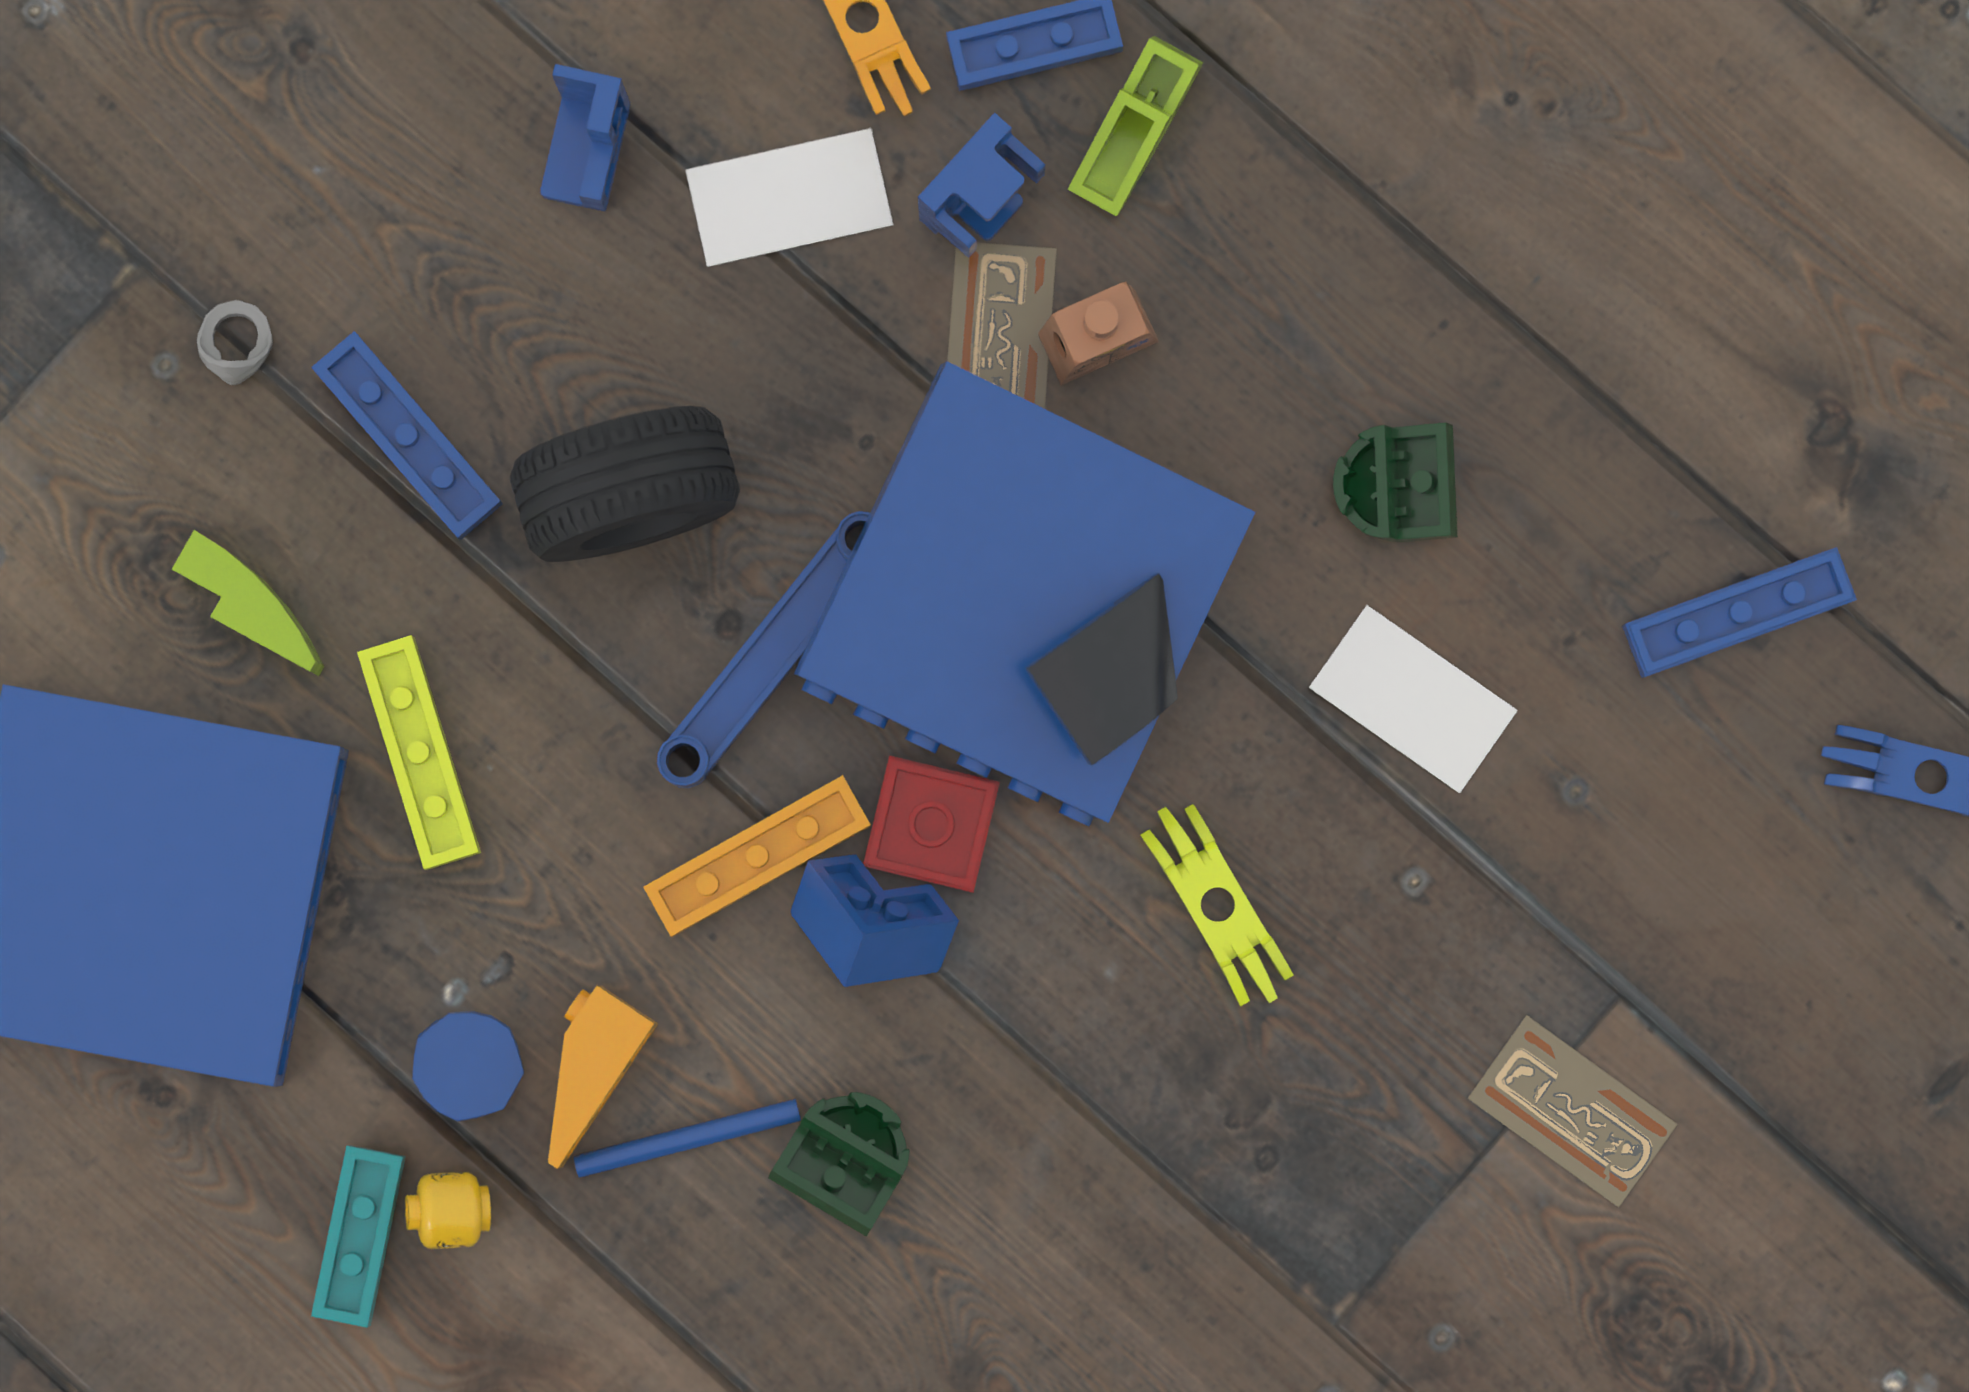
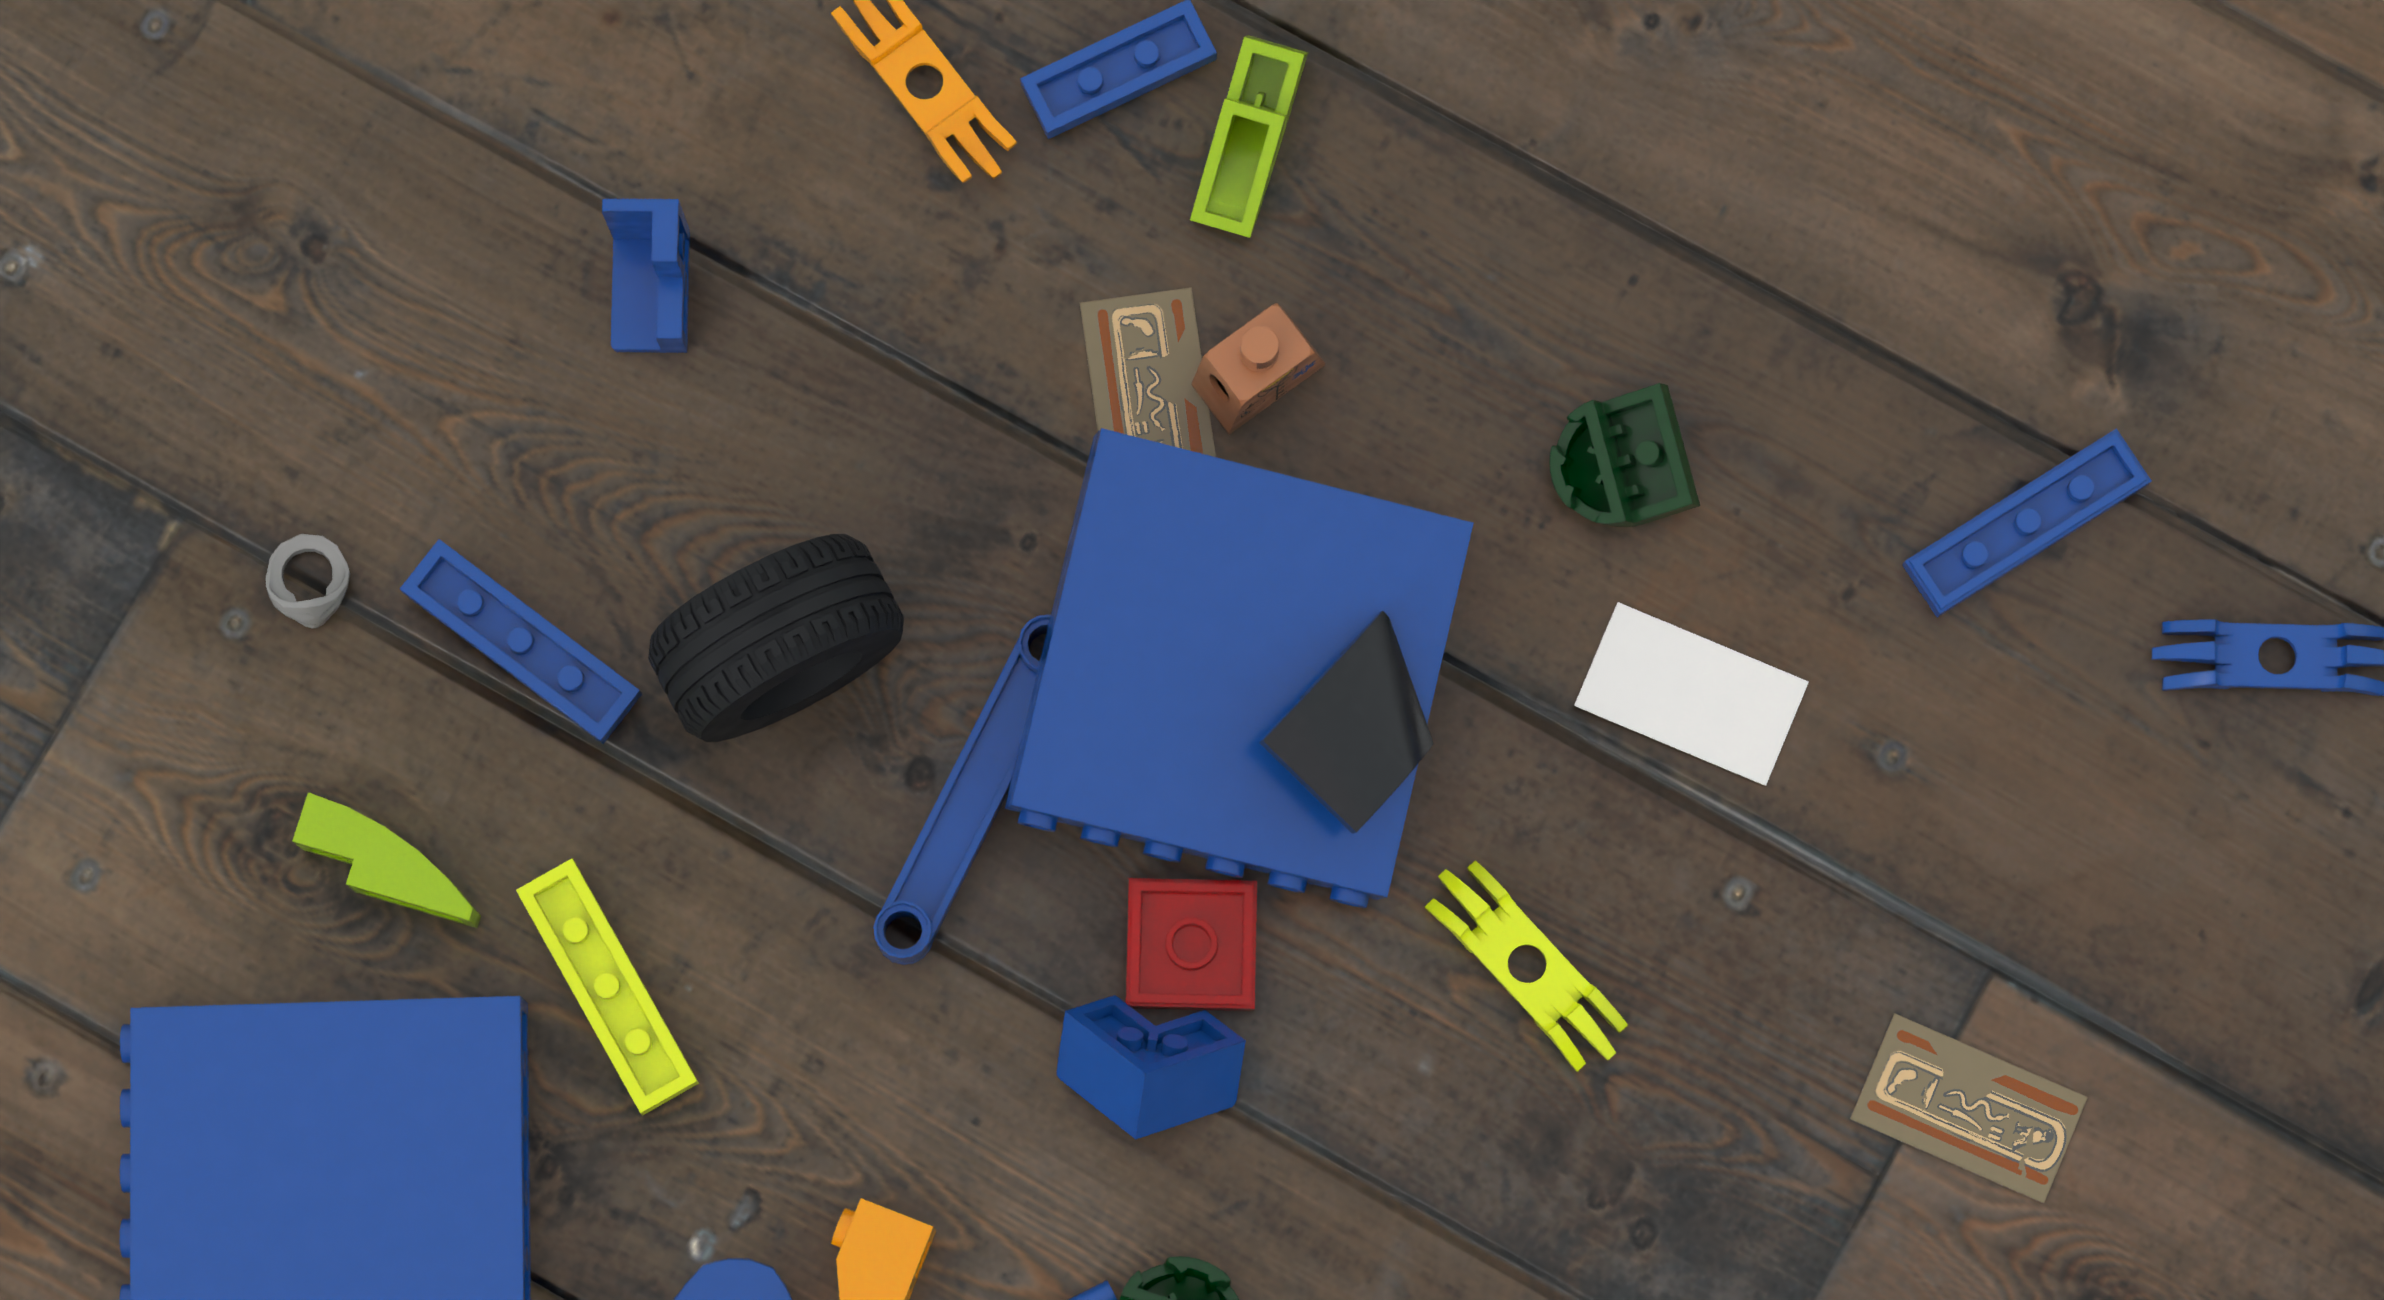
camera: 10 degrees left, 5 degrees down
light orange plate [643,775,871,937] -> none
white sticker [686,128,893,267] -> none
blue panel [918,113,1045,258] -> none

